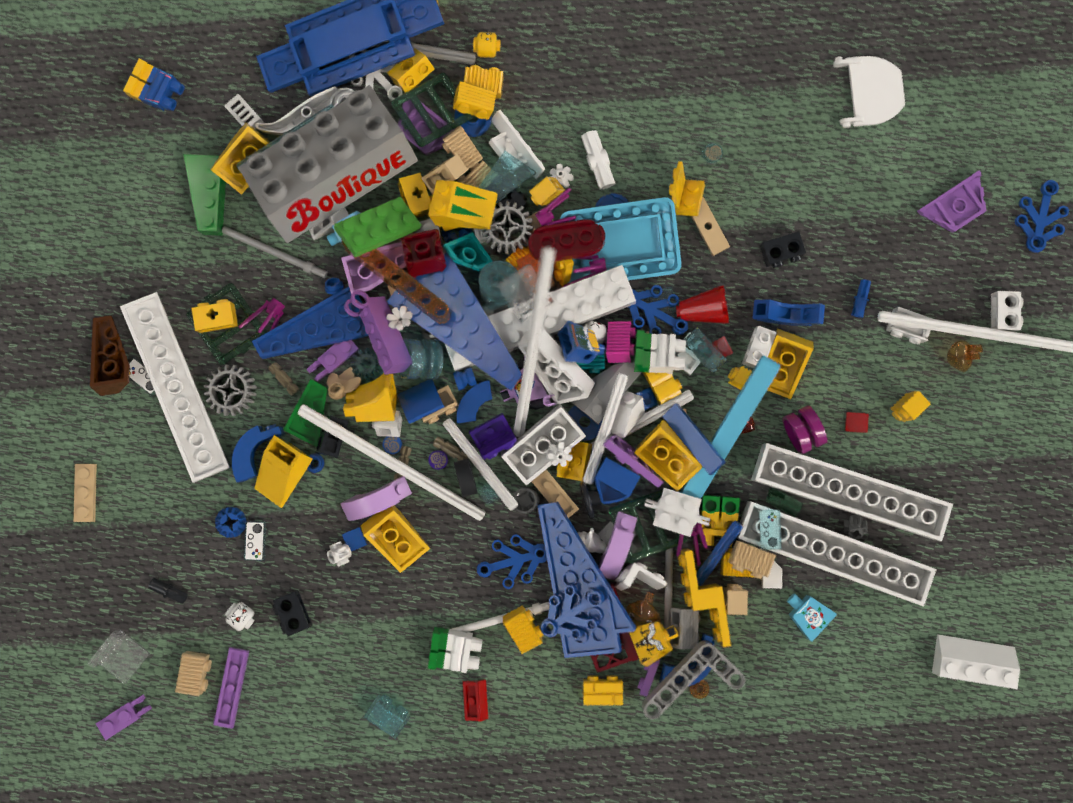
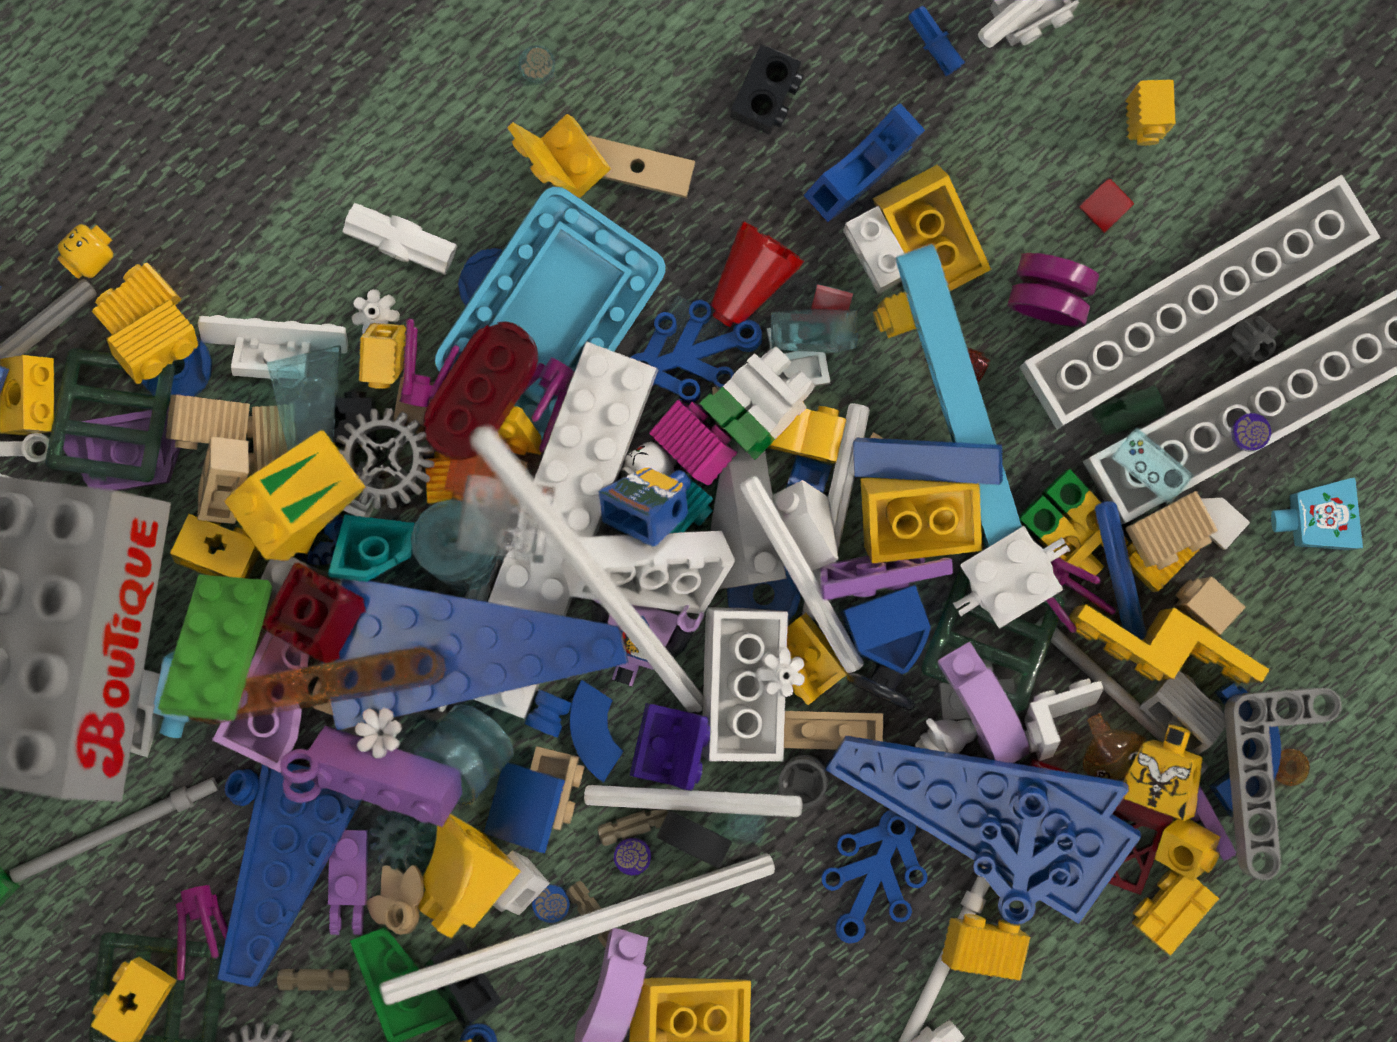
camera: 50 degrees left, 0 degrees up
none -> yellow brick [1154,819,1221,881]
none -> dark purple tile [1231,413,1271,452]

